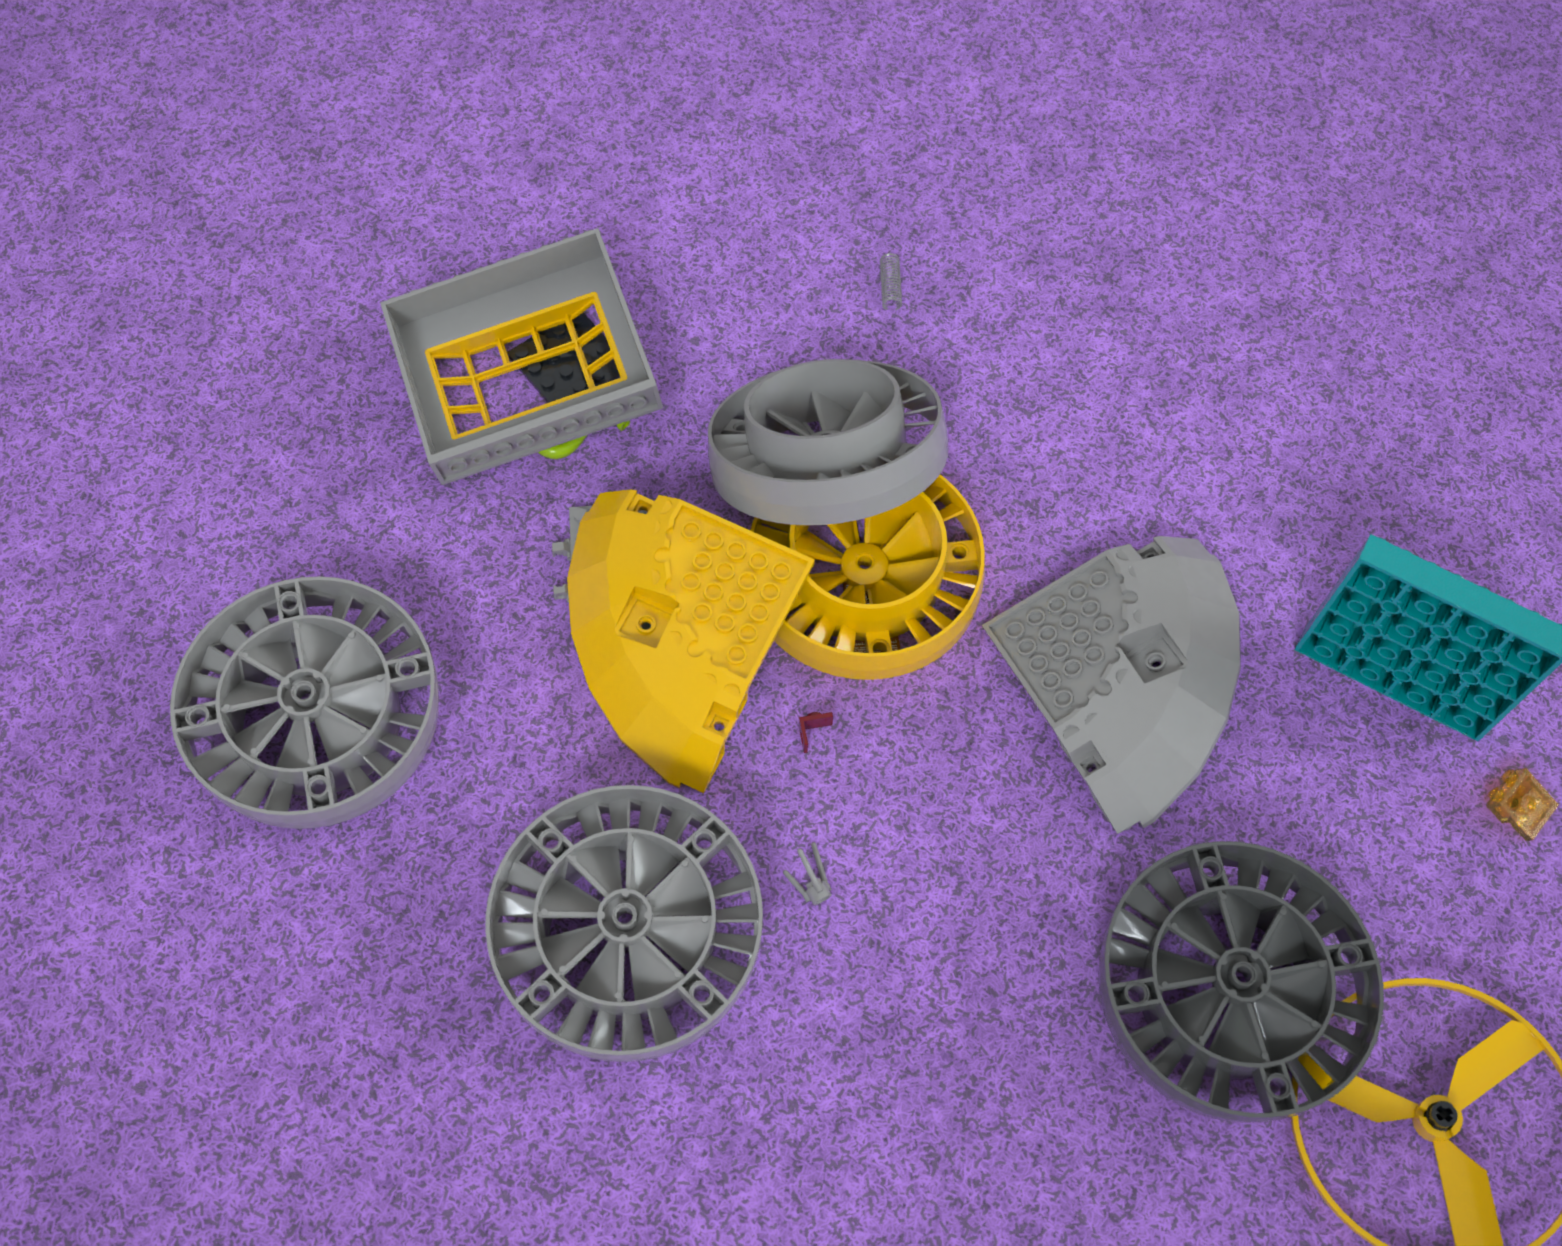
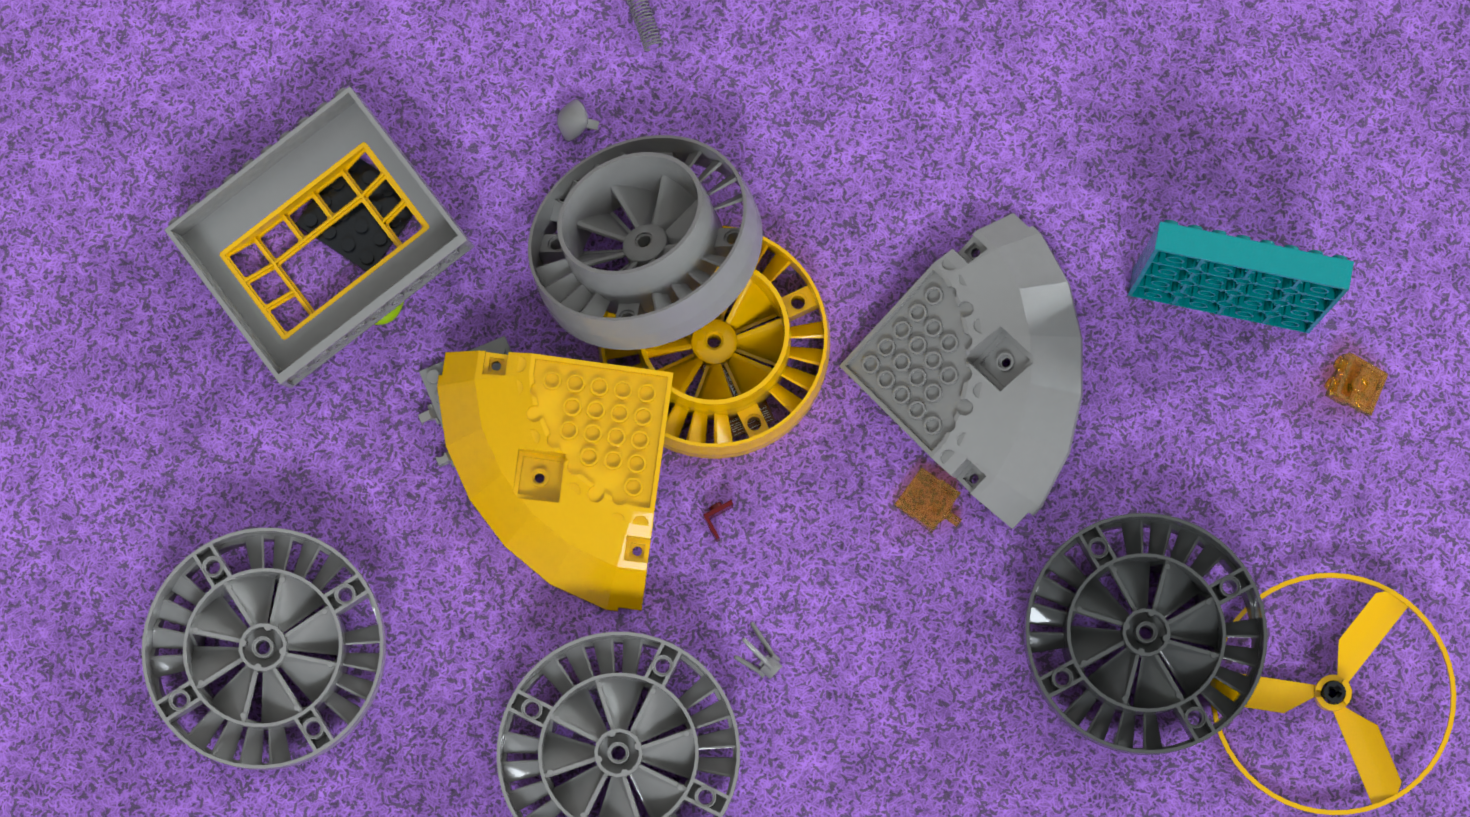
camera: 15 degrees left, 15 degrees up
none -> light grey piece [557,99,599,142]
none -> clear yellow plate [894,468,962,533]

